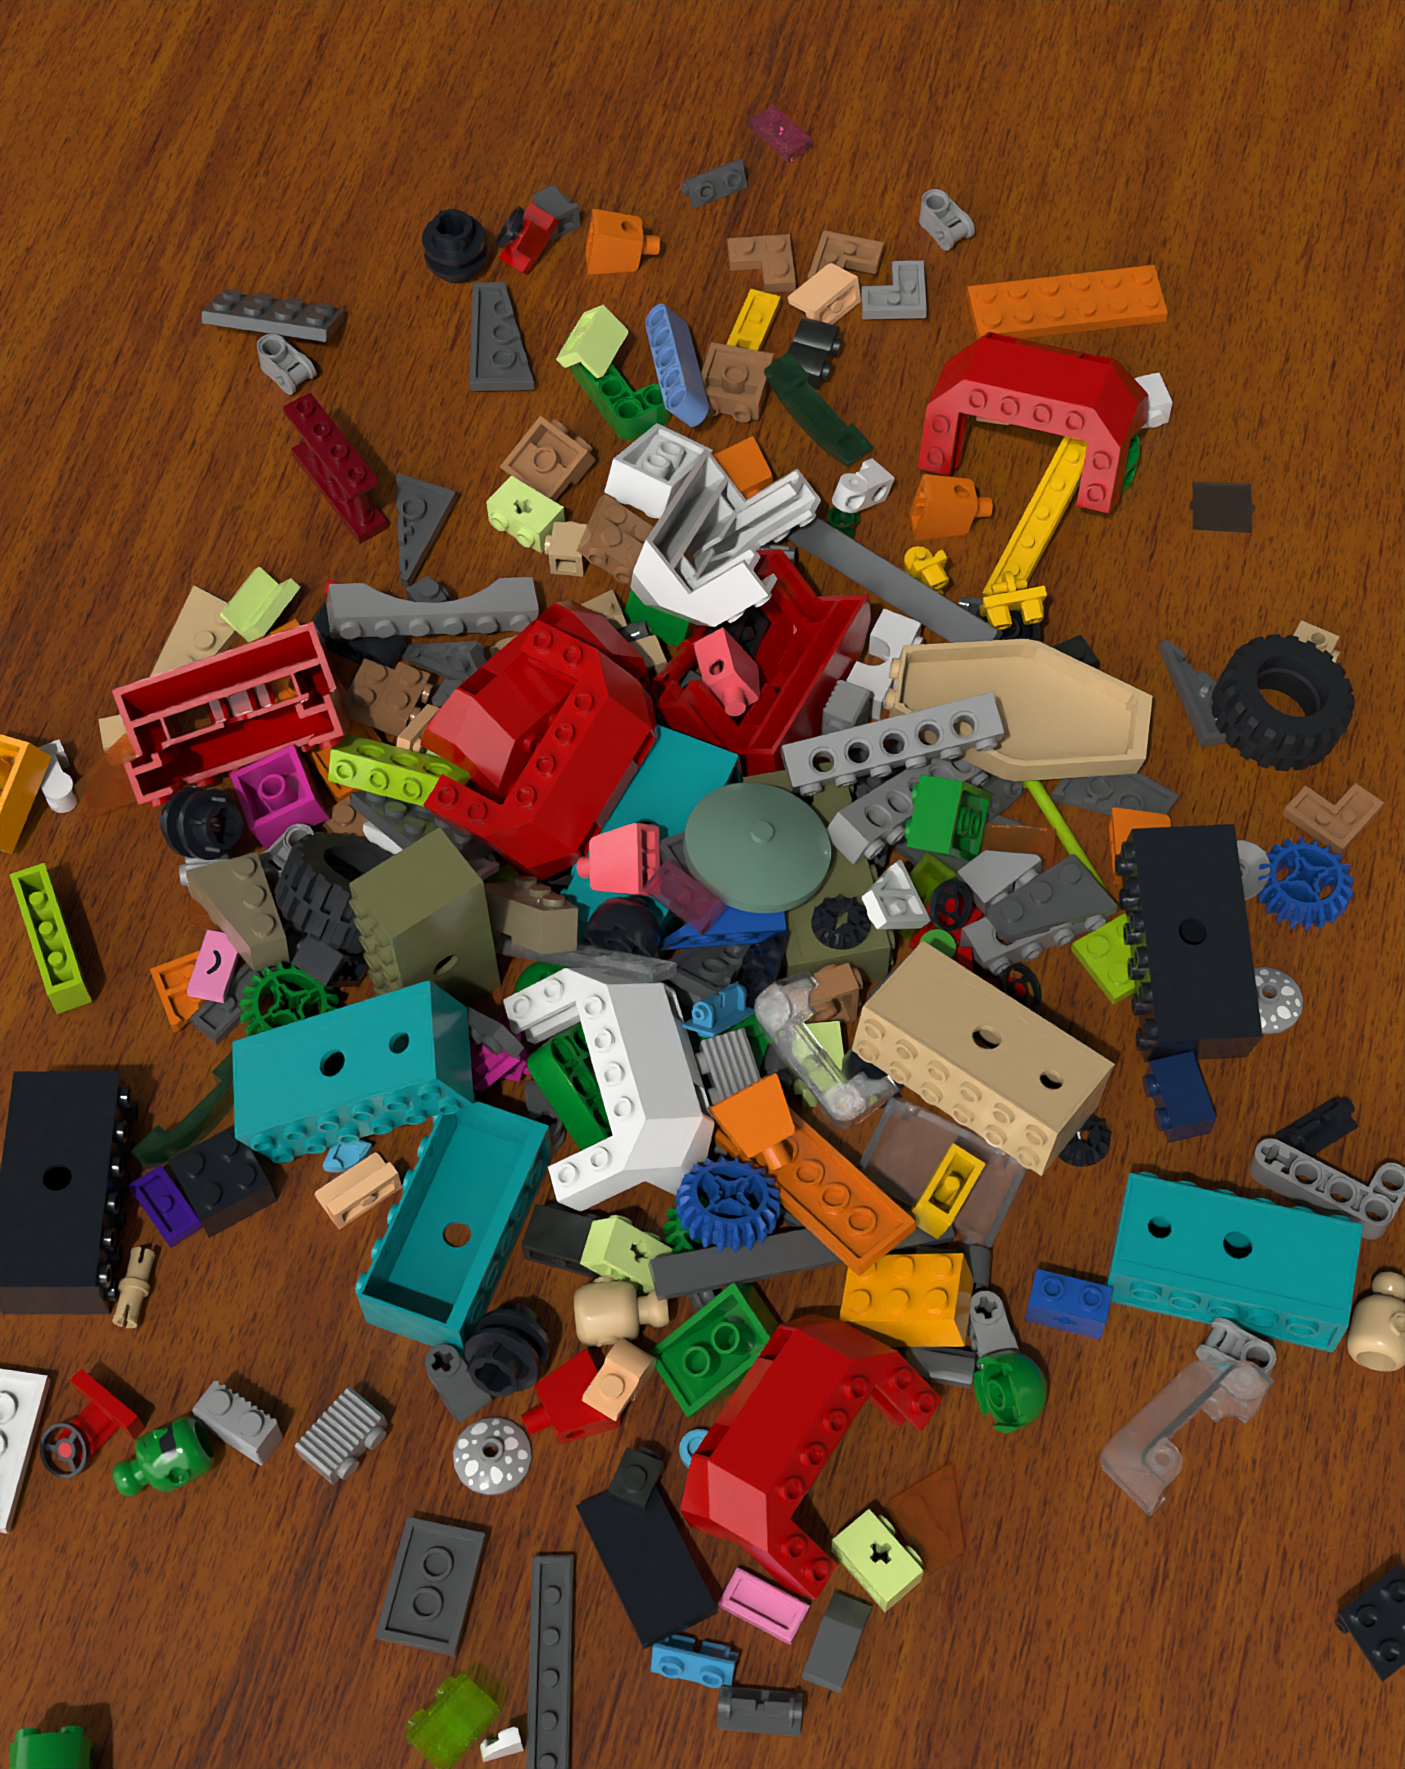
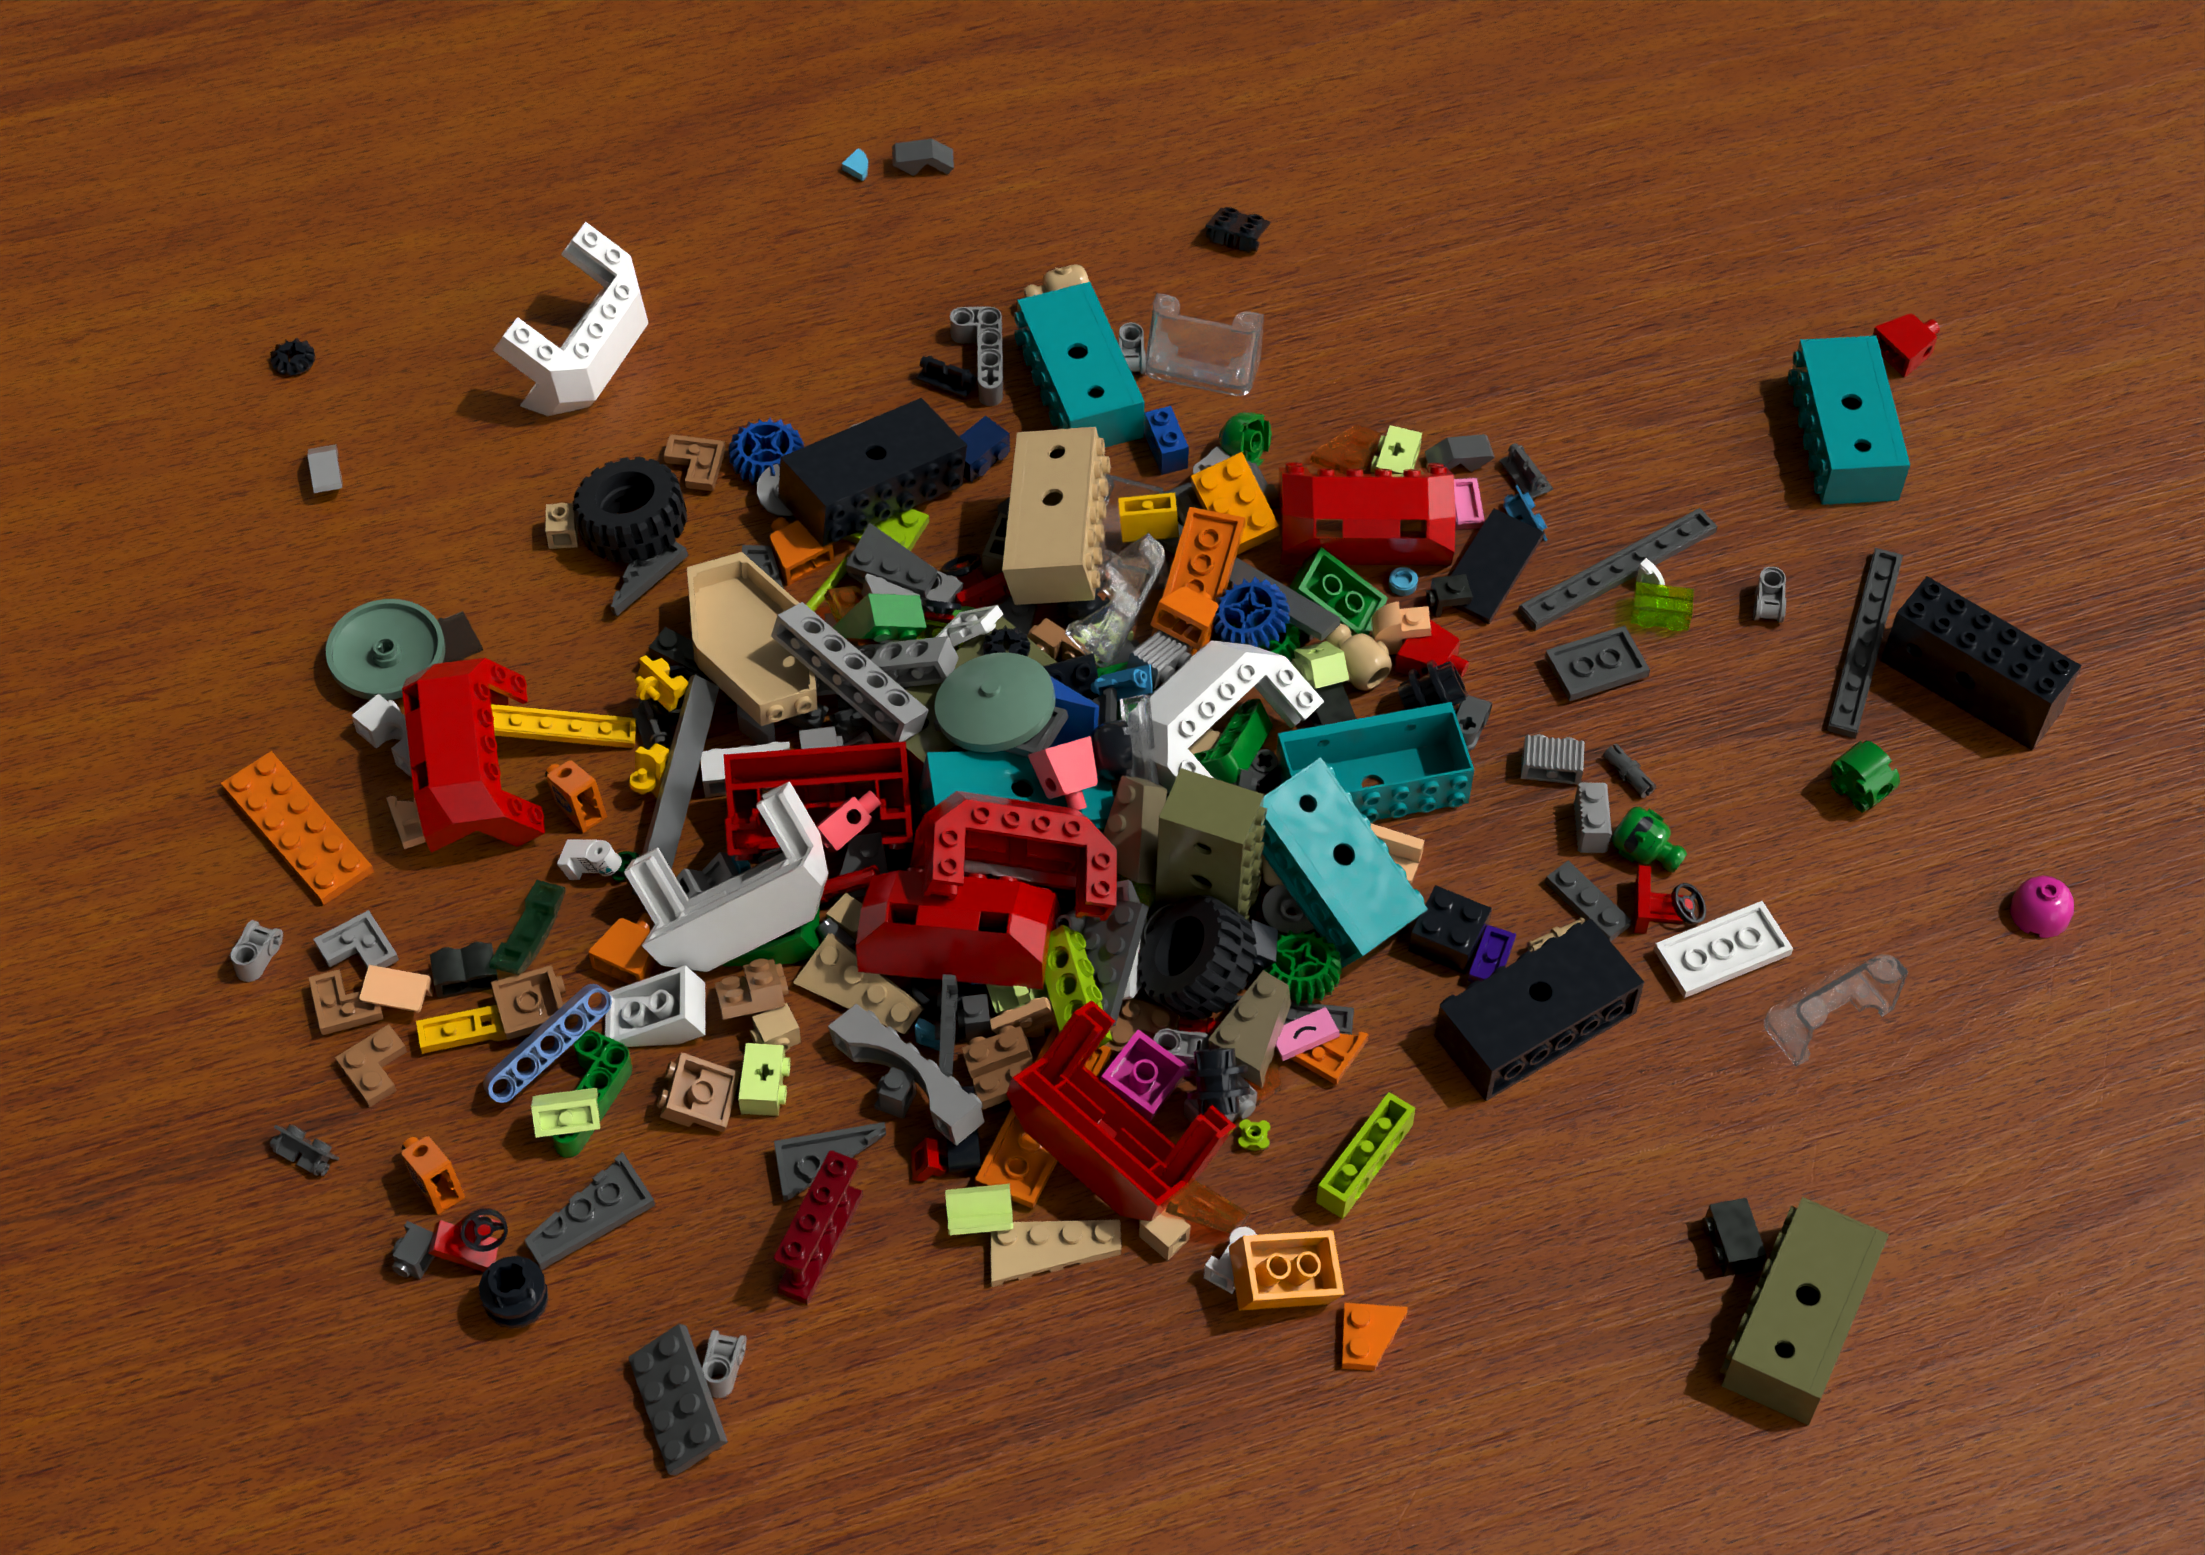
camera: 125 degrees left, 5 degrees down
clear green slope [131,1052,234,1170] -> none
light grey dish [453,1417,532,1496] -> none
clear pink plate [643,859,726,936] -> none
clear pink plate [749,104,813,162] -> none
none -> sand green dish [326,599,445,700]
none -> lime plate [1238,1119,1271,1151]
none -> dark grey plate [1545,861,1632,941]
none -> dark grey pin [1603,744,1656,798]

